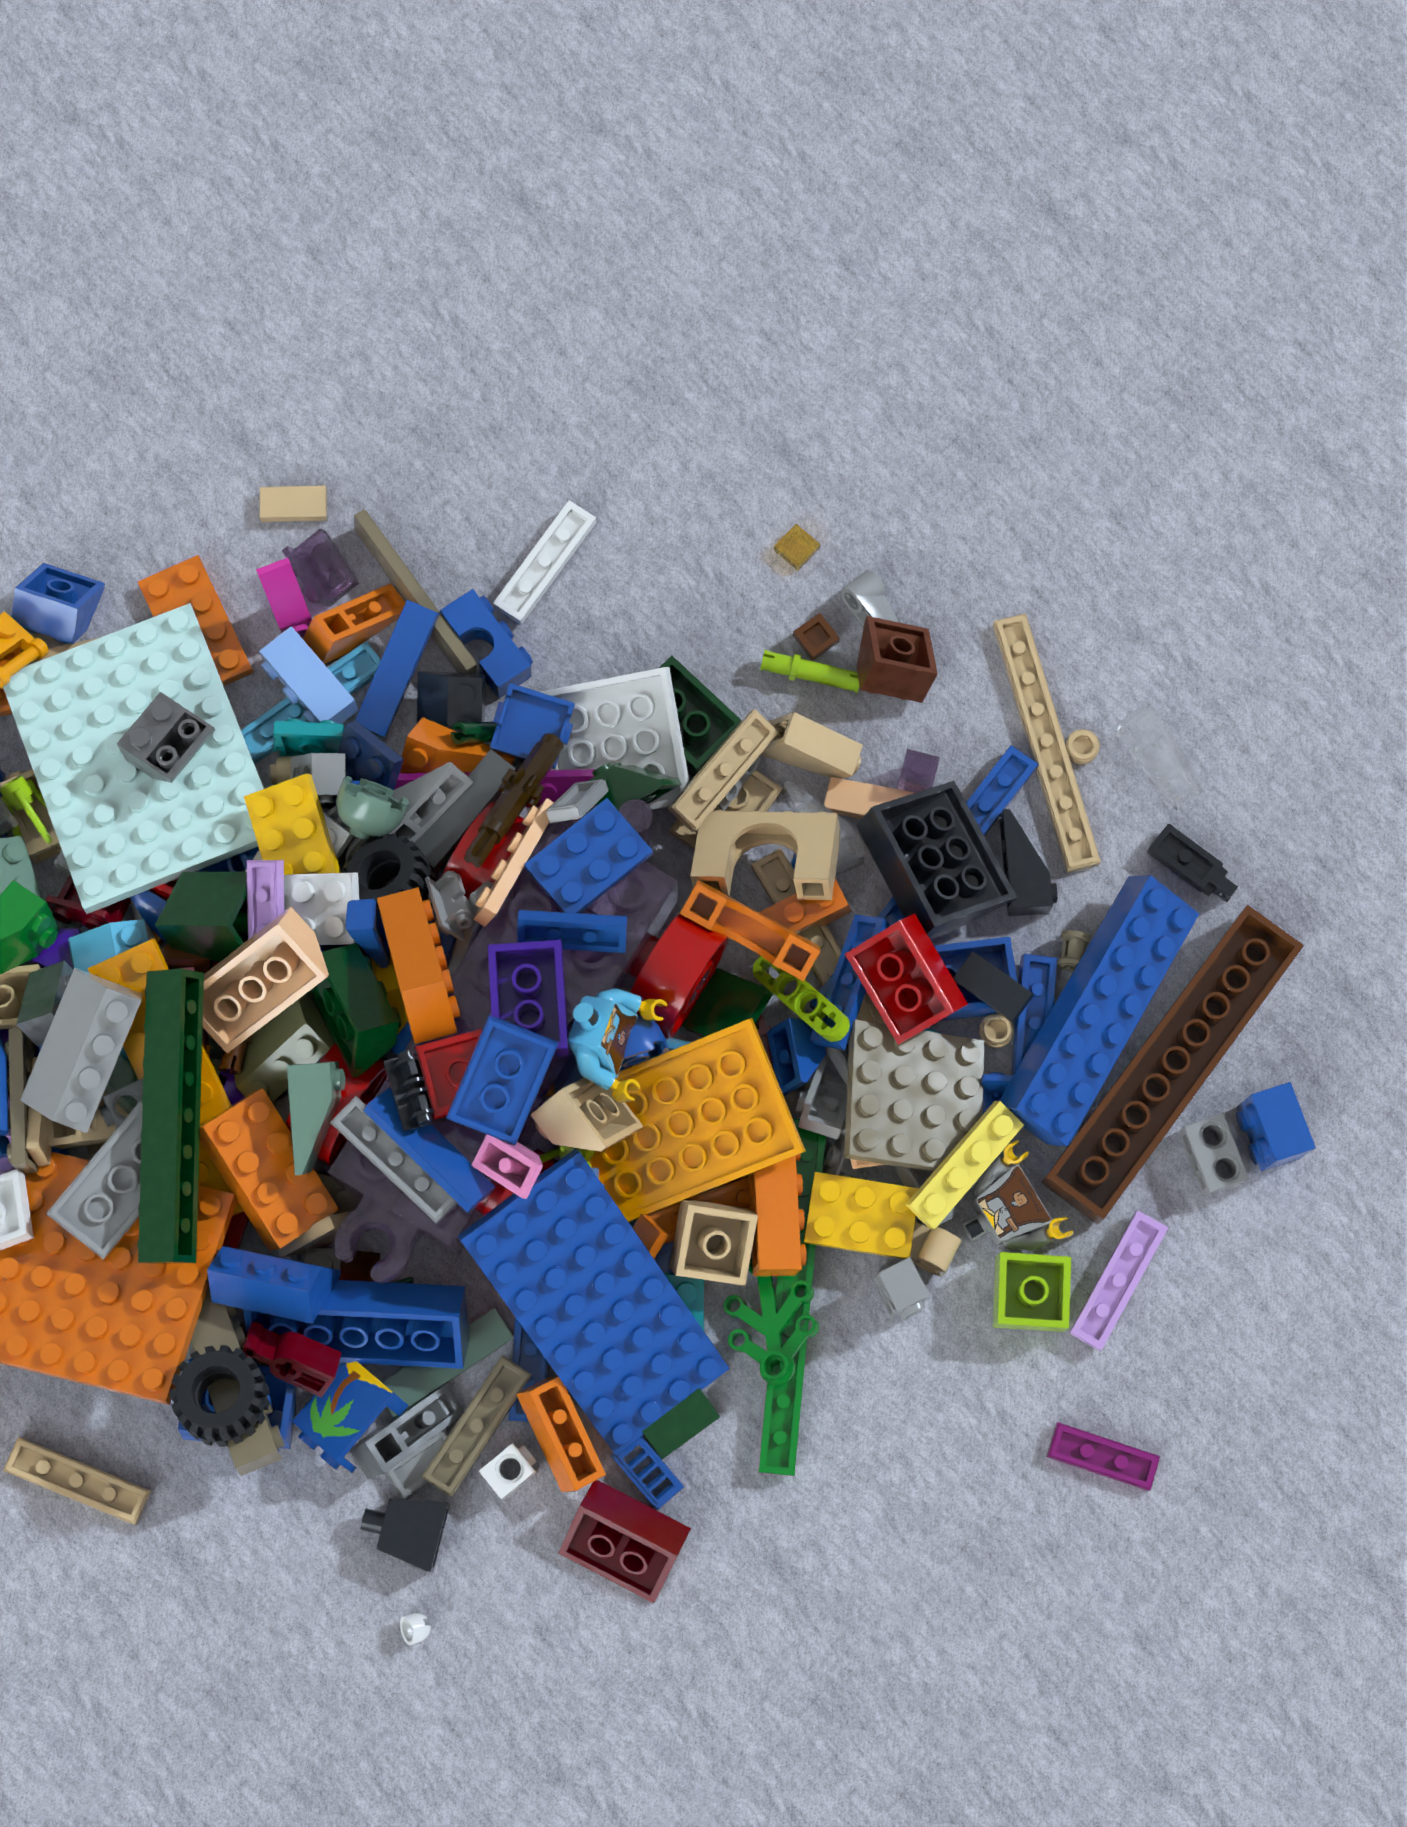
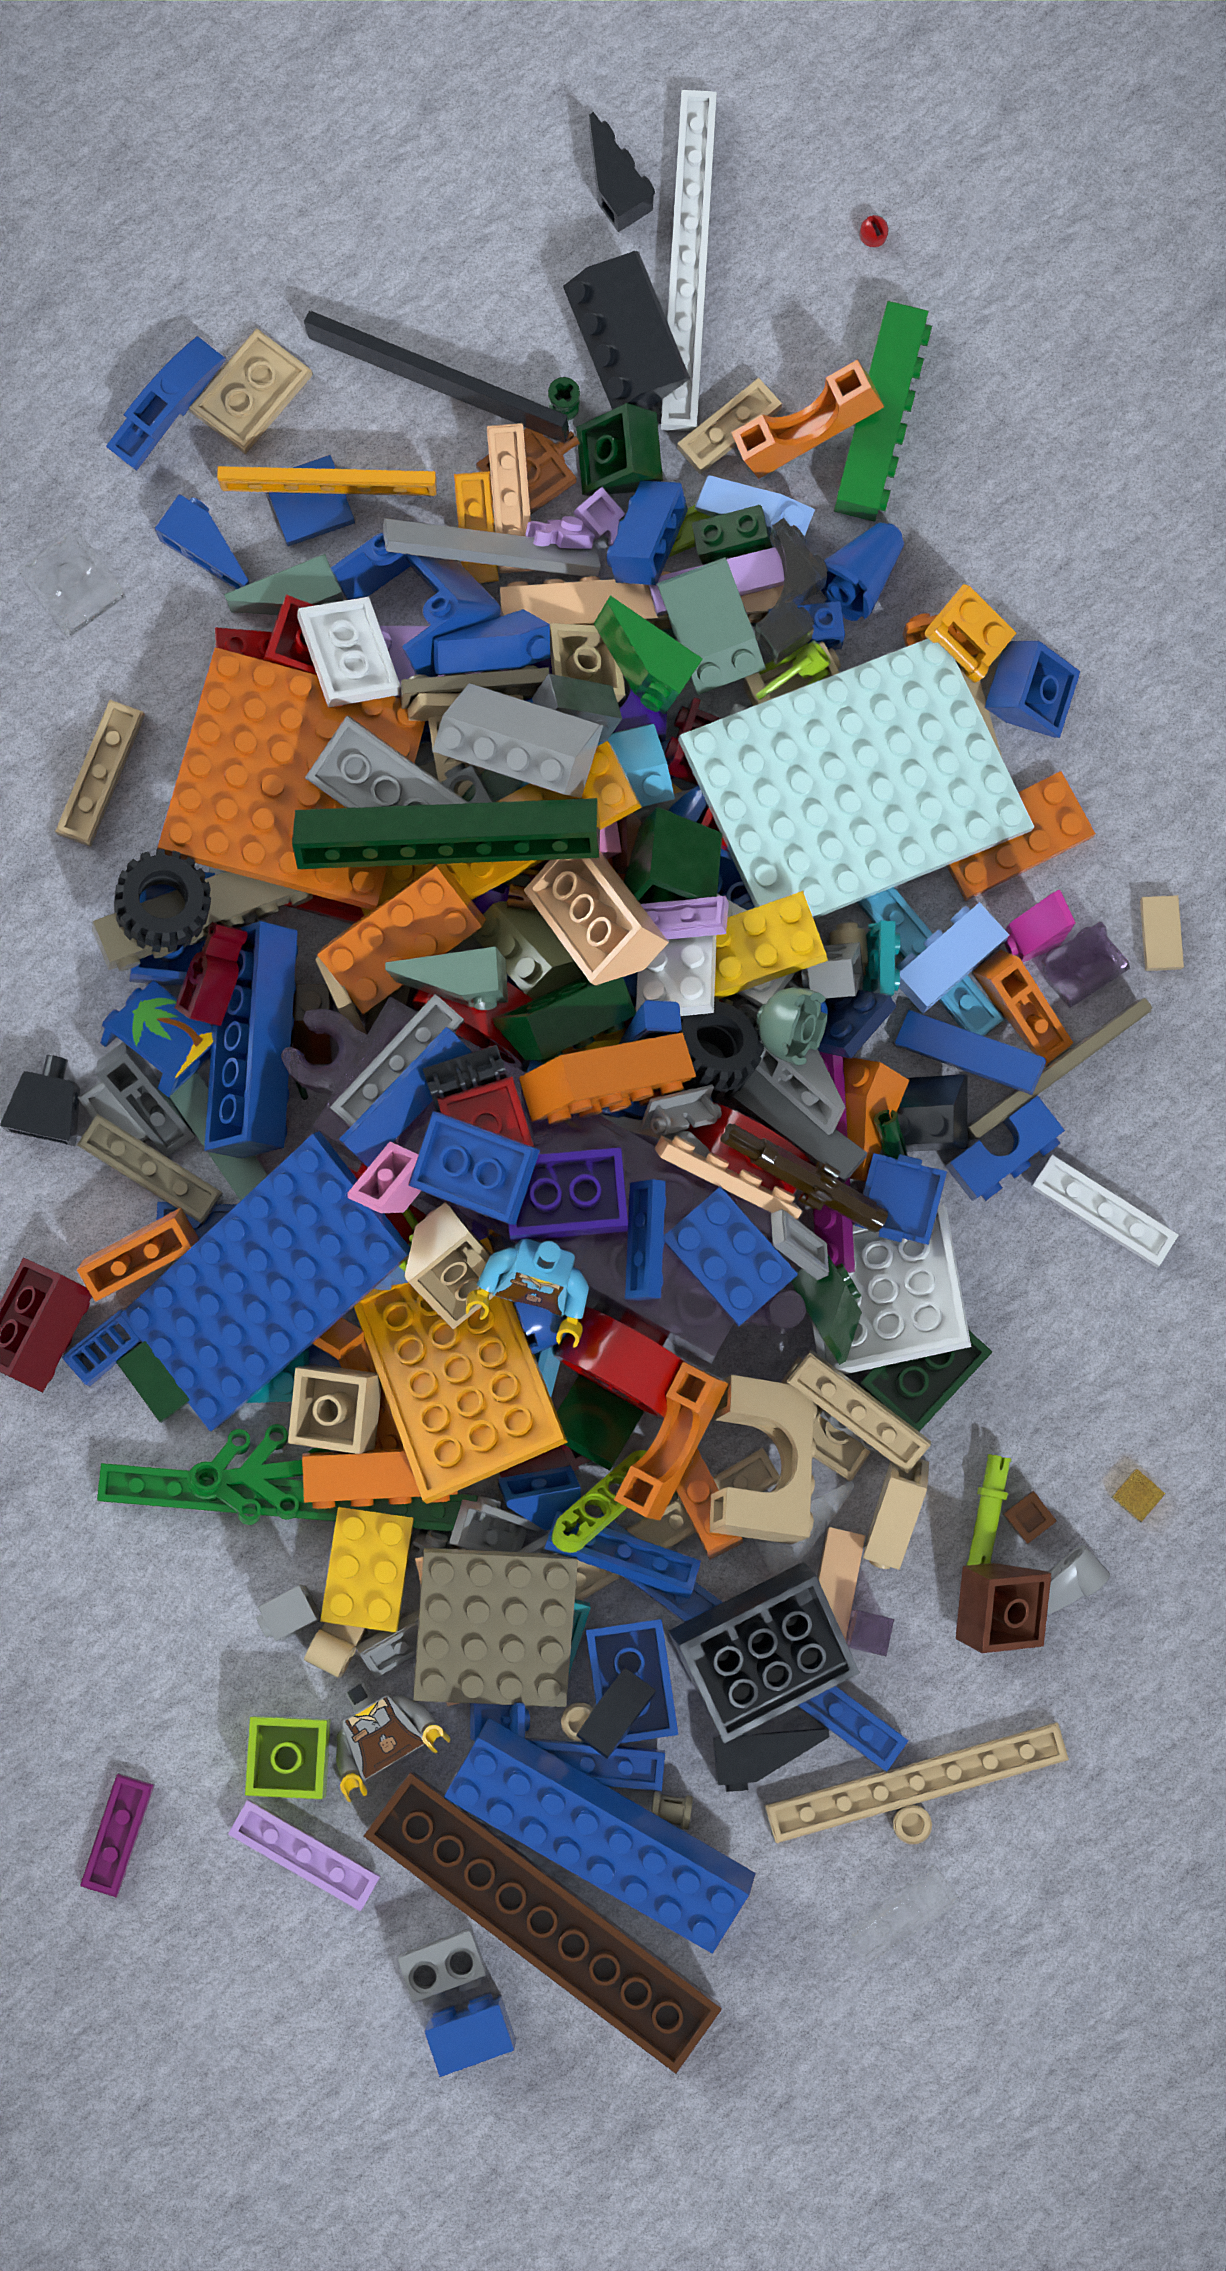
camera: 90 degrees right, 5 degrees up
flat silver slope [117,692,215,783] -> none
blue slope [207,1246,341,1324] -> none
white brick [479,1443,537,1501] -> none
red slope [845,914,968,1045] -> none
light yellow plate [905,1101,1024,1229] -> none
black hinge [1147,824,1238,902] -> none

